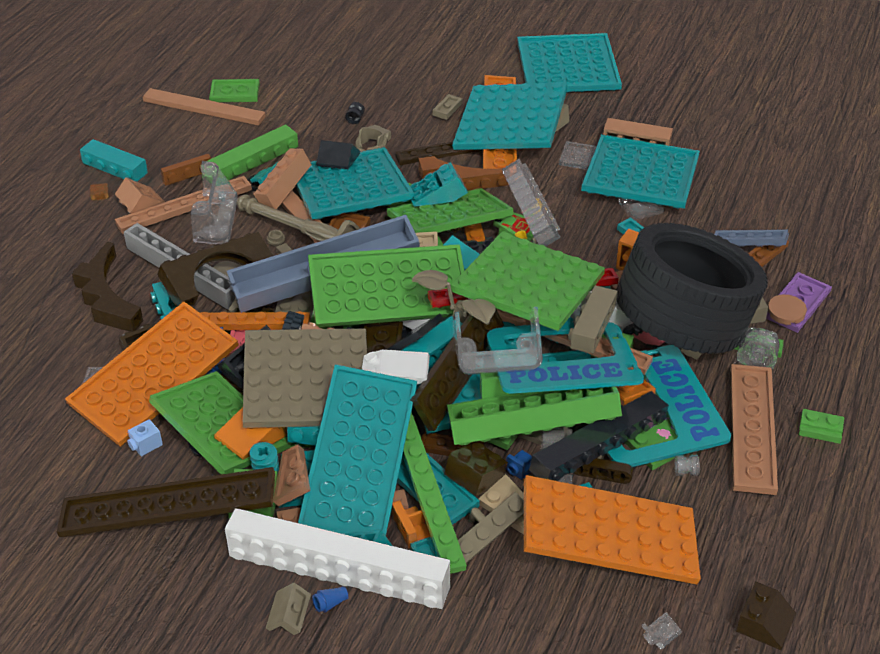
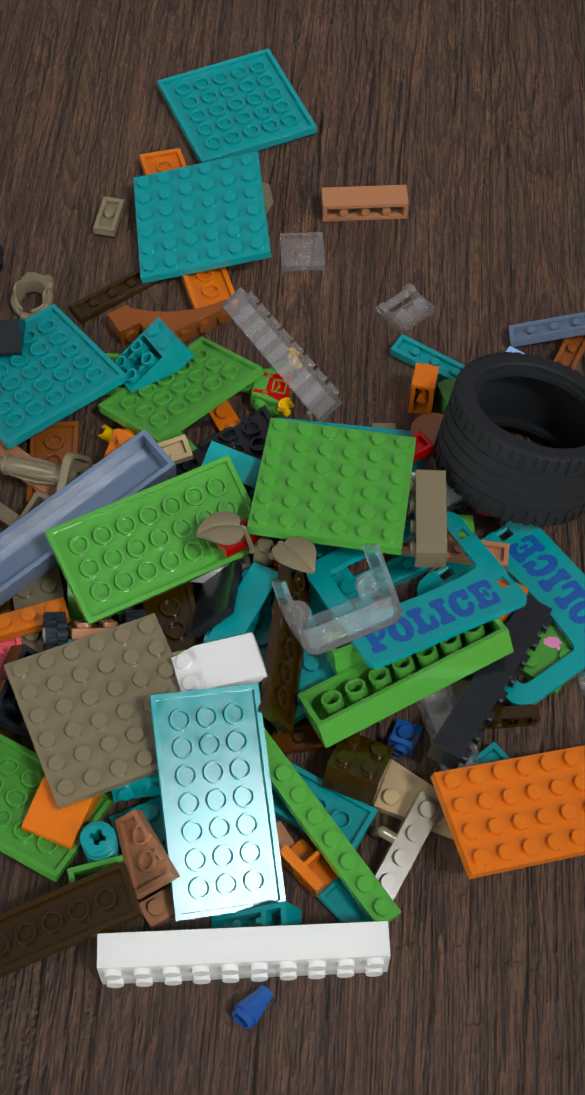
camera: 20 degrees left, 15 degrees up
dark tan panel [266,583,311,635] -> none
teal plate [581,134,700,209] -> none

